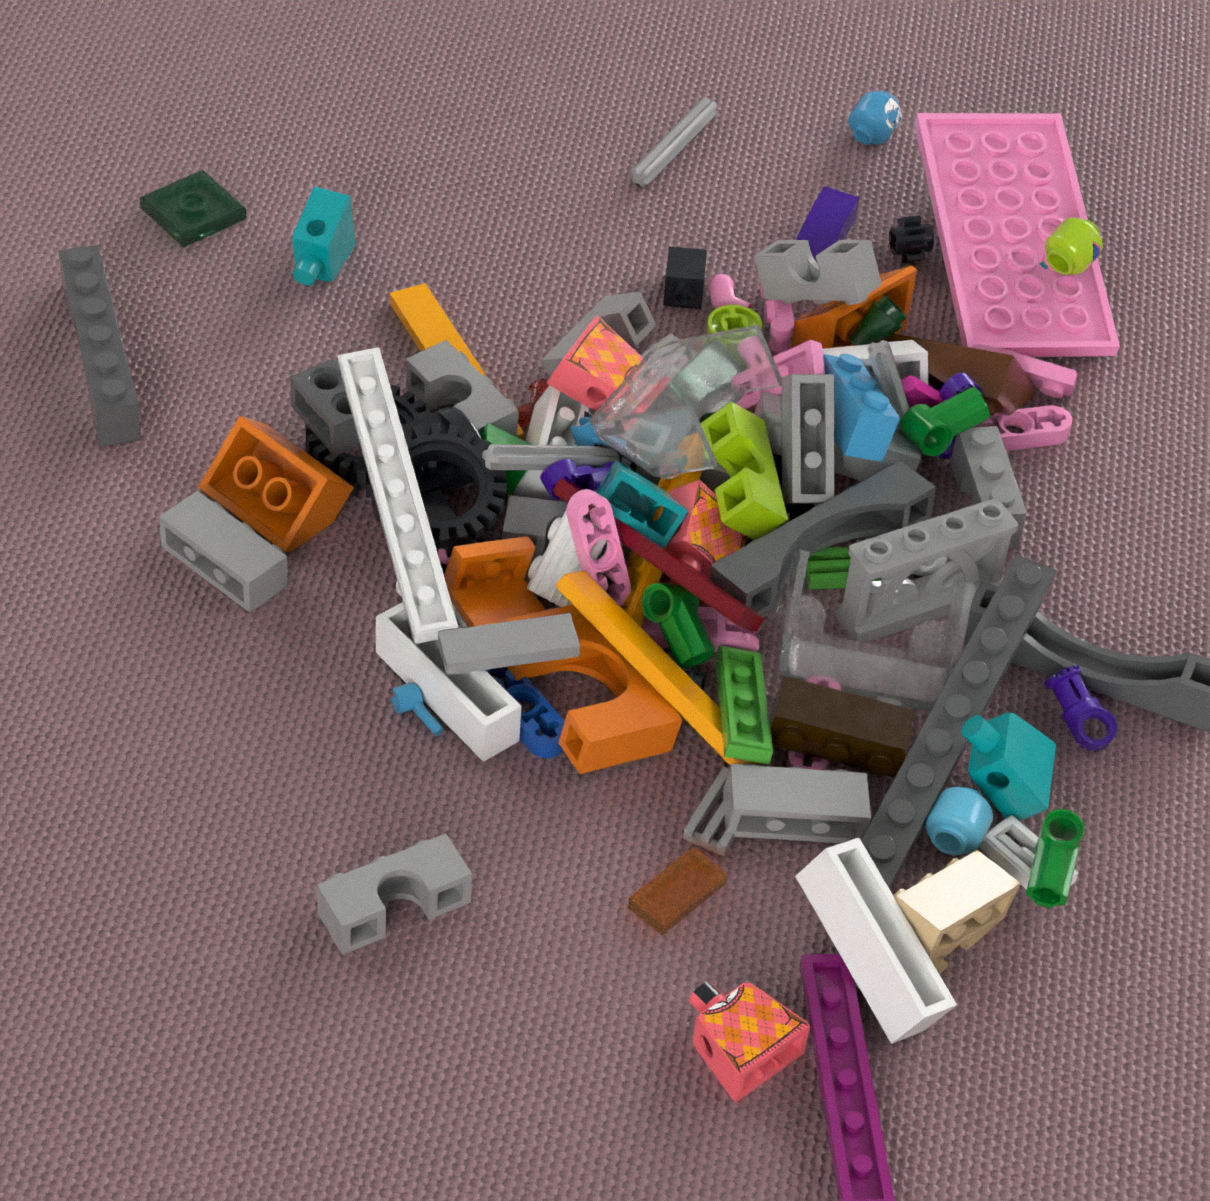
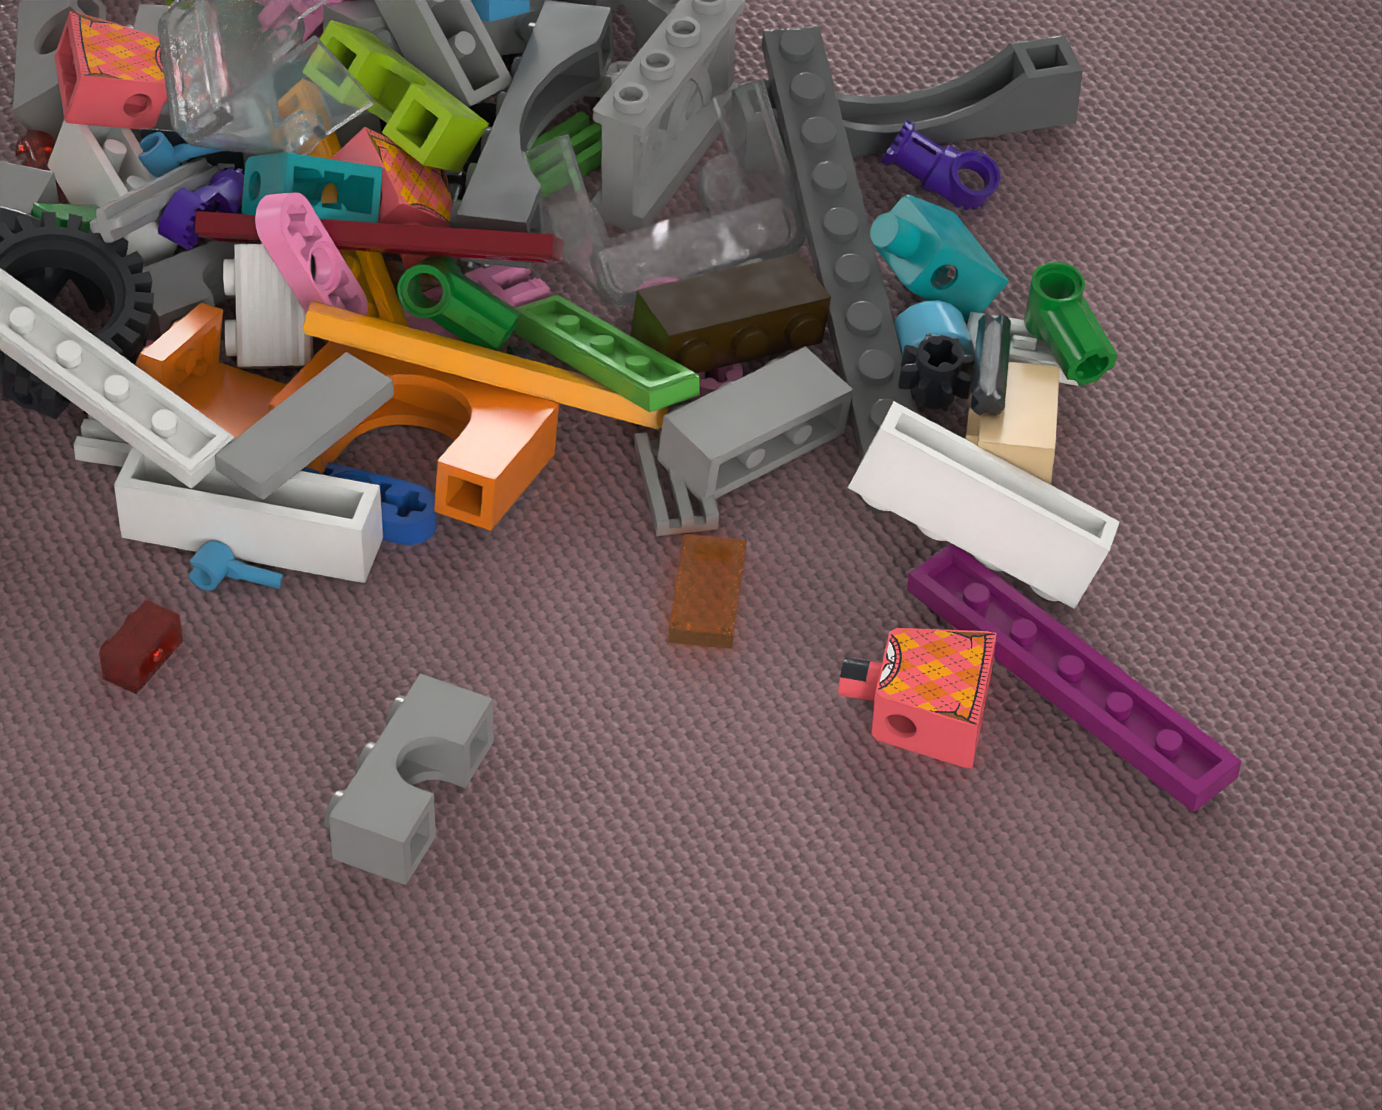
camera: 35 degrees left, 0 degrees up
none -> clear red piece [99,600,183,695]
none -> black gear [898,333,975,411]
none -> black axle [971,313,1011,416]

